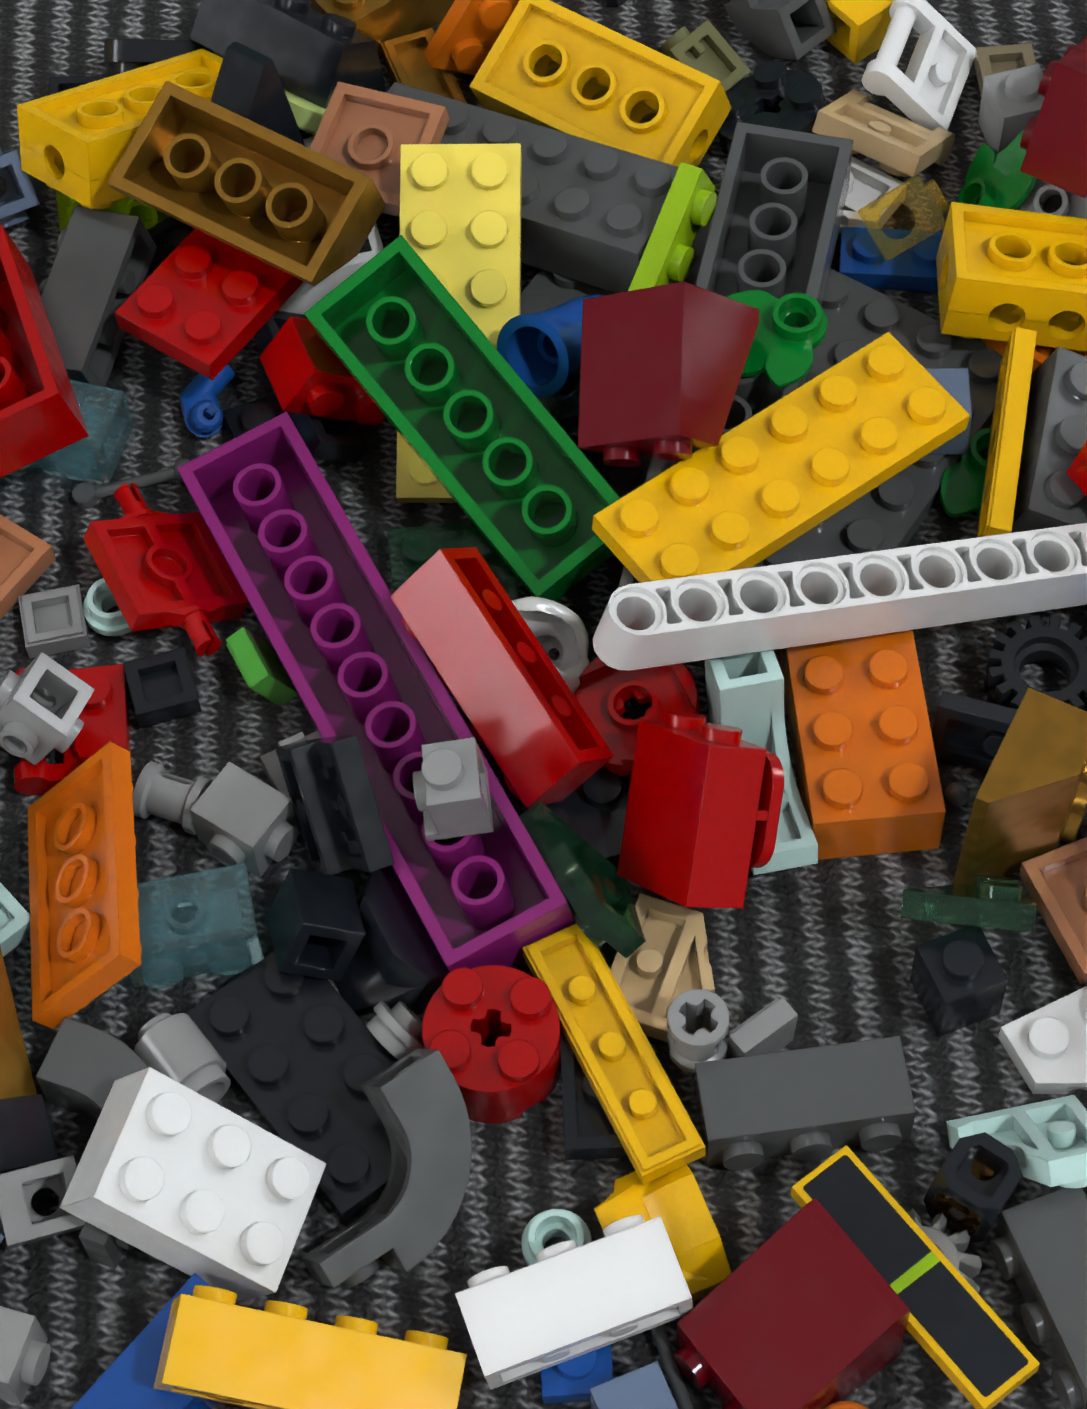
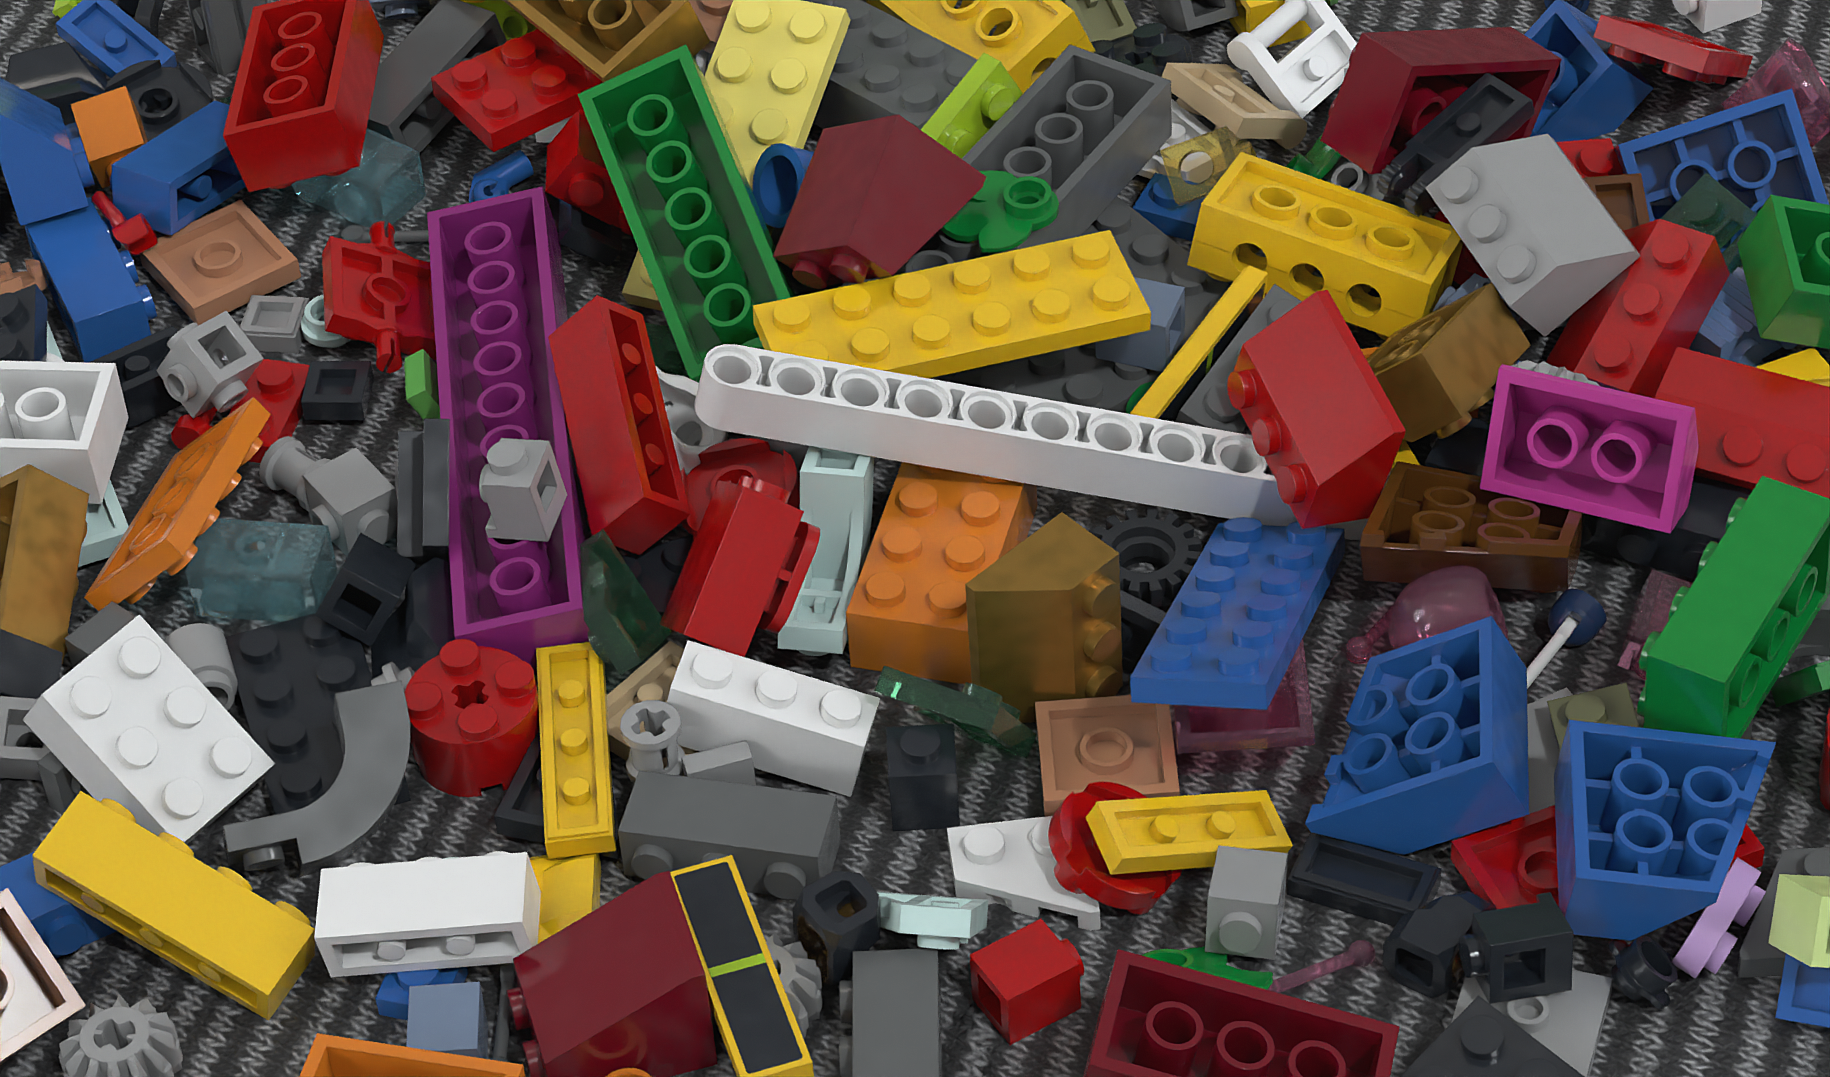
camera: 20 degrees right, 15 degrees down
none -> white brick [667,640,880,797]

